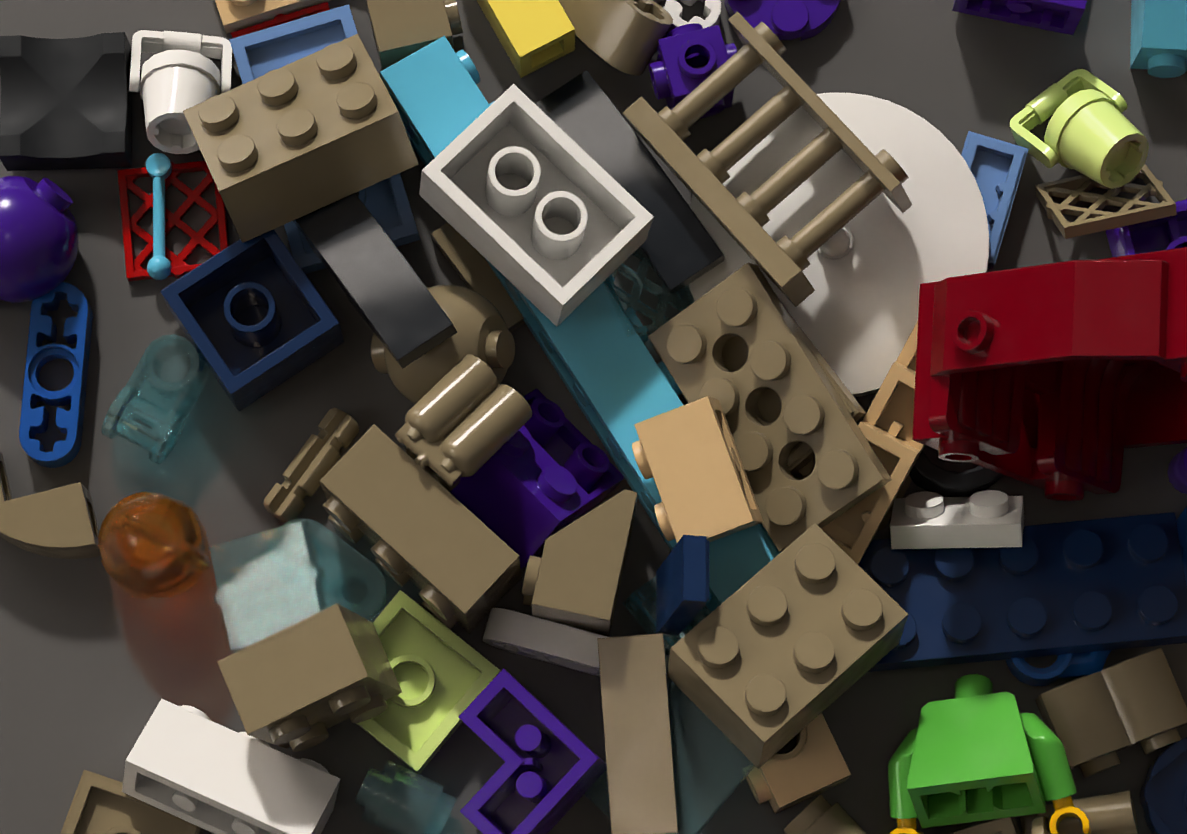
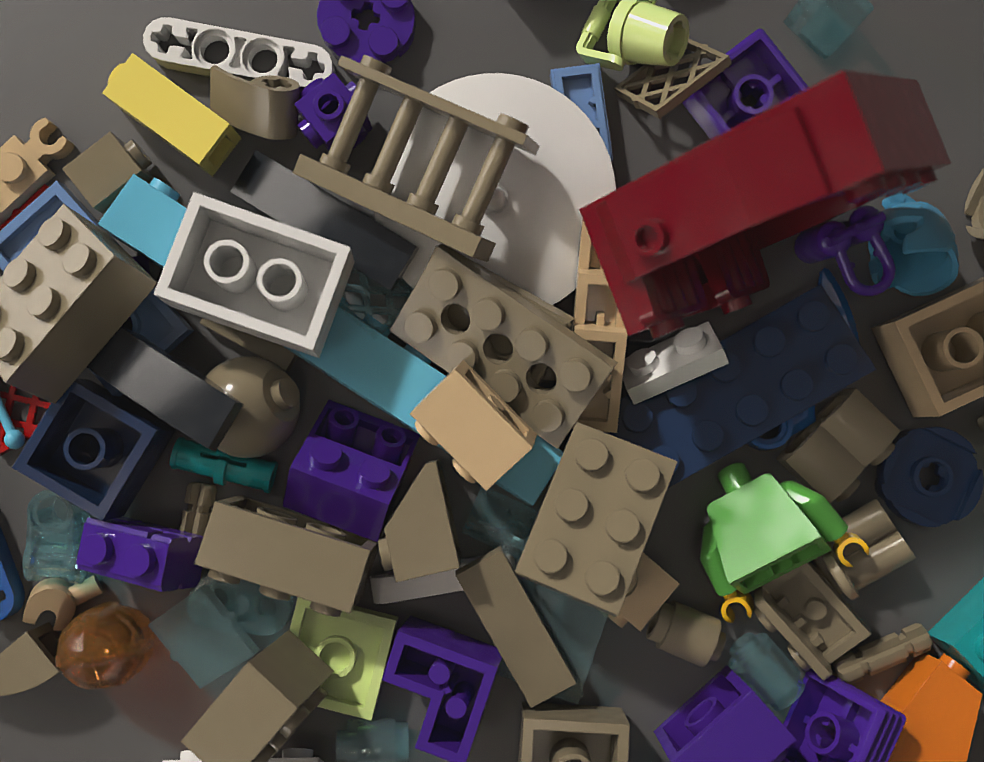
camera: 30 degrees left, 10 degrees up
dark tan piece [395,354,532,492] -> none
dark blue tile [656,535,709,636] -> none
none -> tan piece [23,575,103,631]
none -> dark purple brick [76,516,203,592]
none -> teal pin [170,437,278,493]

